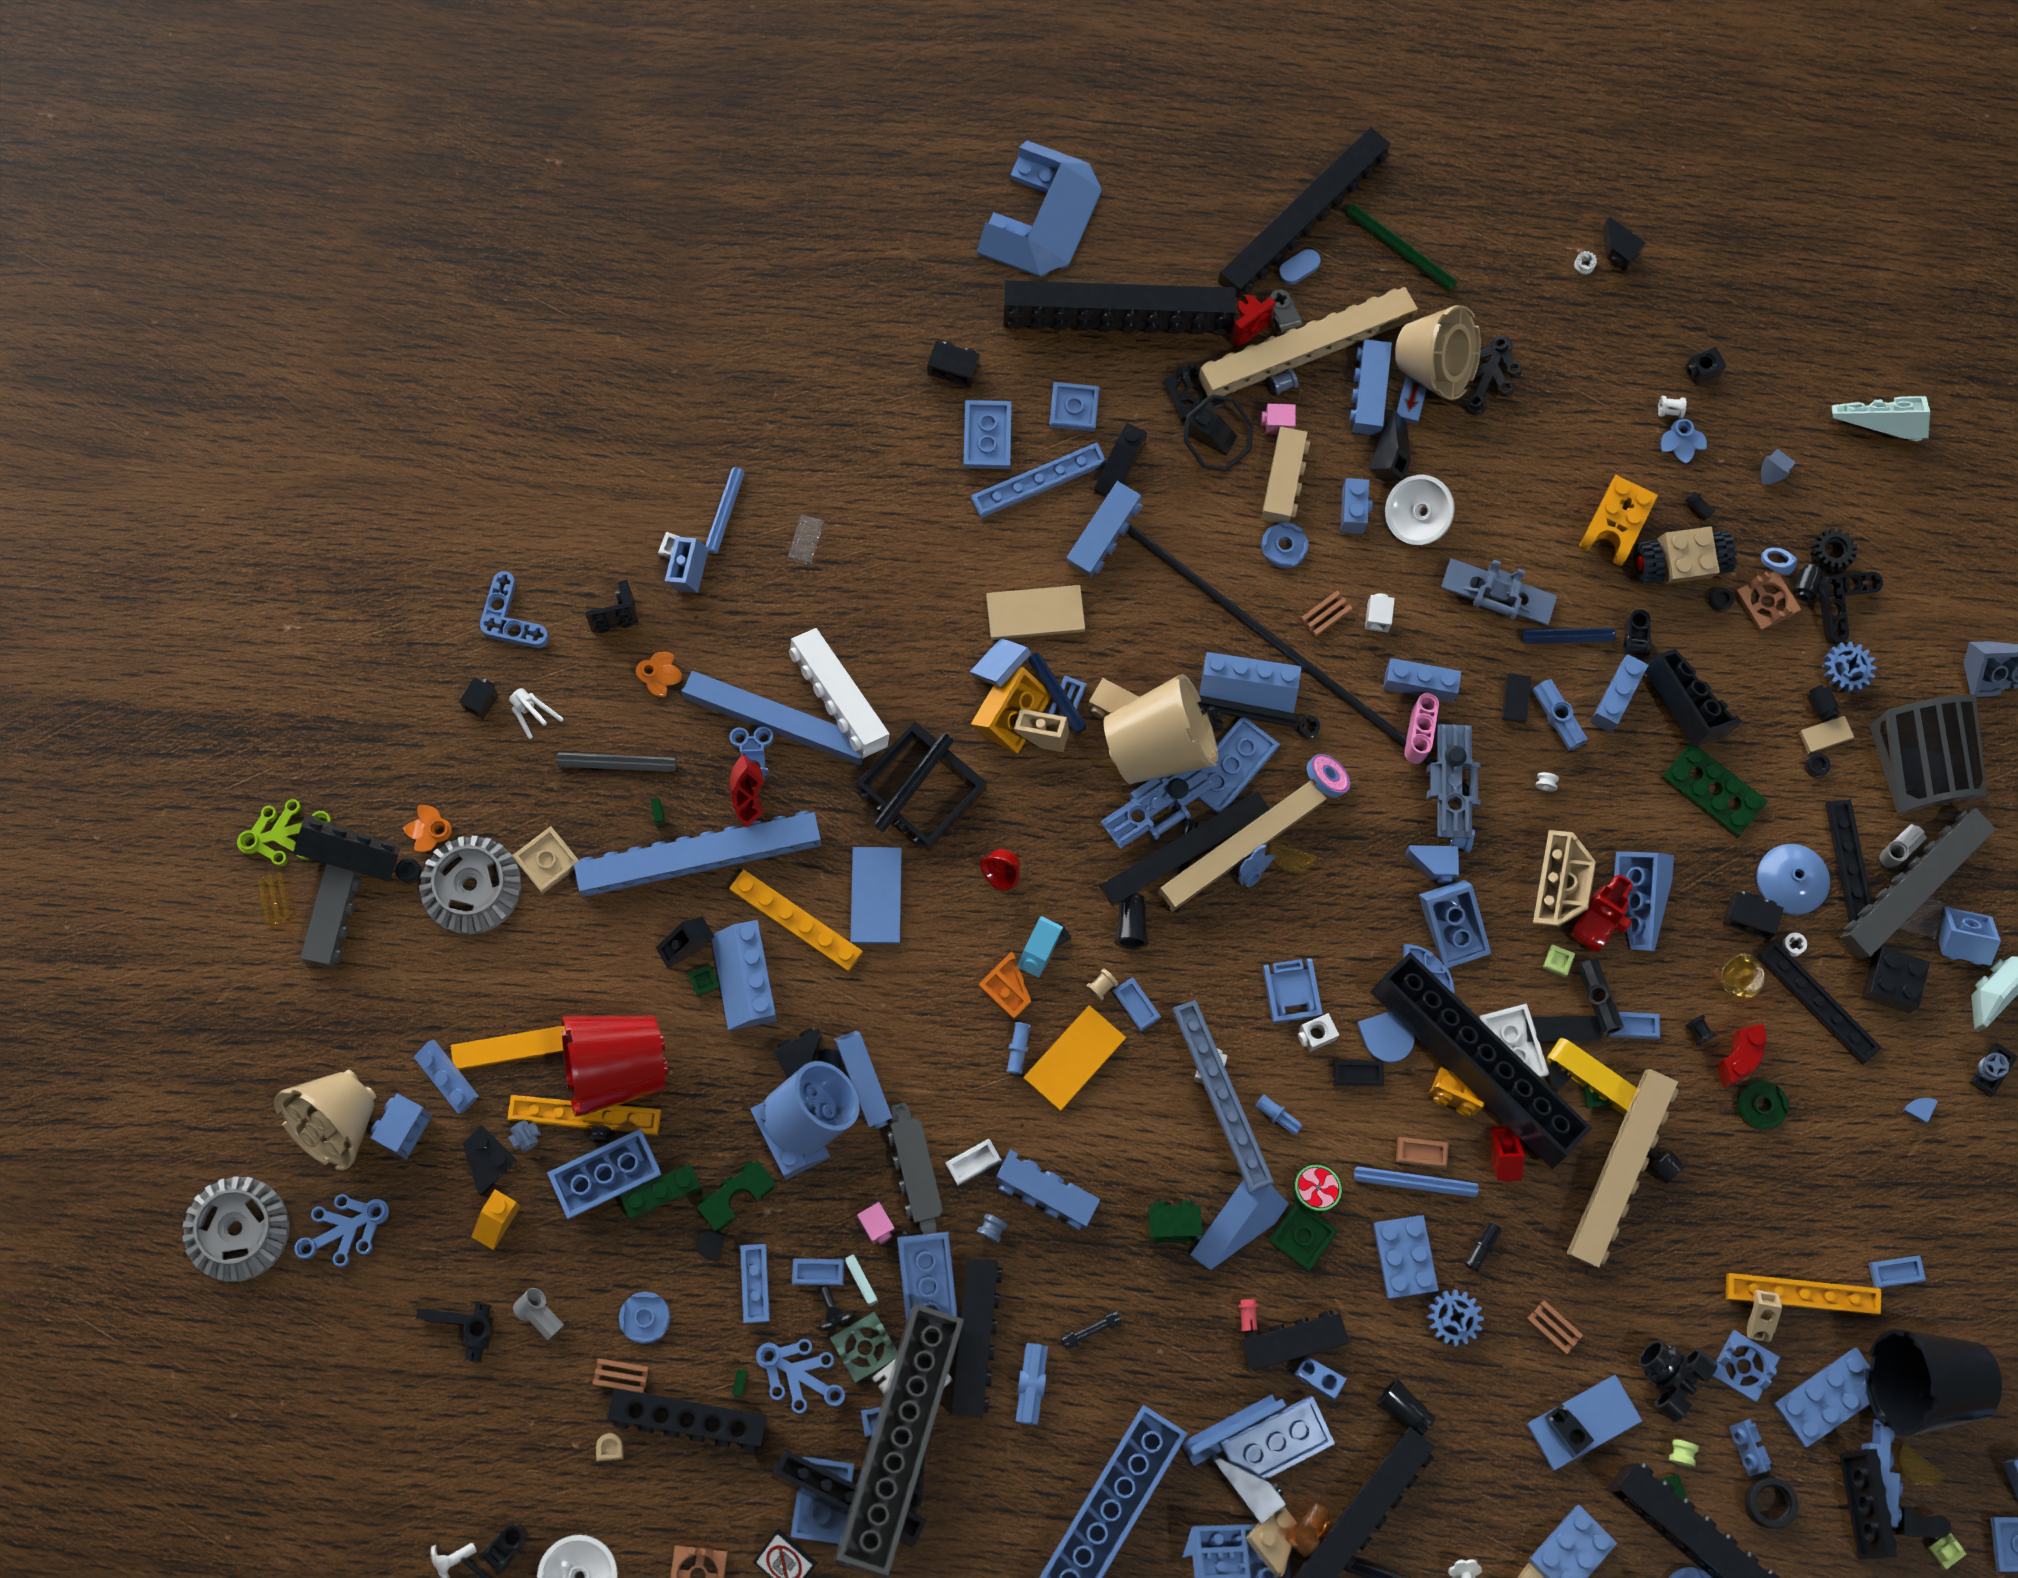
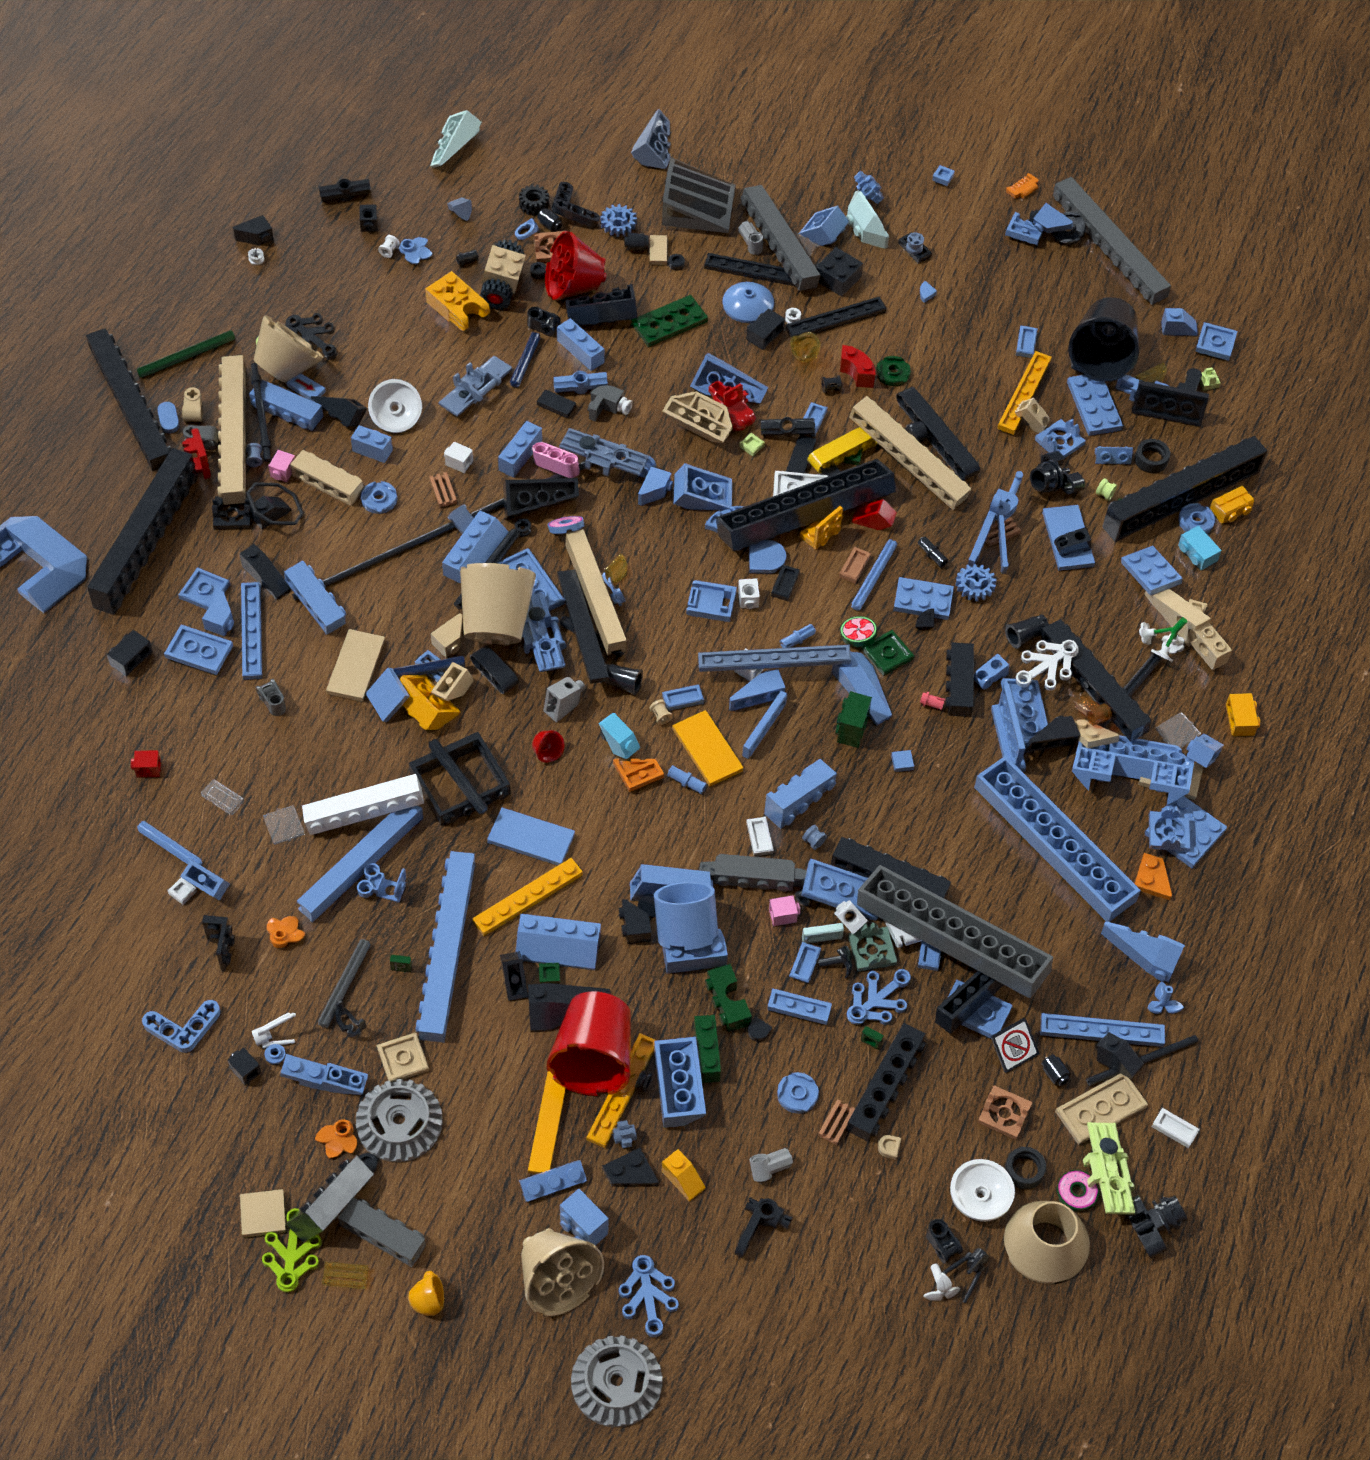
camera: 70 degrees left, 15 degrees down
red brick [729,754,764,828] -> none
medium blue piece [1015,1343,1048,1425] -> none
black bar [1060,1310,1122,1350] -> none
none -> red brick [131,750,161,778]
none -> tan piece [182,387,202,422]
none -> medium blue slope [202,590,234,636]
none -> tan tile [240,1189,286,1238]
none -> black bar [250,363,272,462]
none -> dark grey piece [255,679,286,716]
none -> clear piece [263,805,305,845]
none -> medium blue plate [264,1044,286,1064]
none -> medium blue slope [280,1054,368,1095]
none -> black piece [319,178,371,201]
none -> black helmet [335,1000,367,1037]
none -> light orange piece [408,1271,444,1316]
none -> sand blue tile [447,504,474,534]
none -> black beam [470,645,519,694]
none -> black wedge [503,478,579,519]
none -> black wedge [528,983,610,1032]
none -> light grey torso [543,677,586,723]
none -> red cone [545,231,607,300]
none -> dark grey brick [587,385,624,421]
none -> medium blue slope [729,669,785,711]
none -> medium blue tile [742,691,787,759]
none -> white brick [834,900,868,934]
none -> medium blue tile [891,750,914,772]
none -> black beam [896,386,980,480]
none -> black tile [915,608,934,627]
none -> medium blue piece [968,471,1023,574]
none -> white plant [1016,640,1078,691]

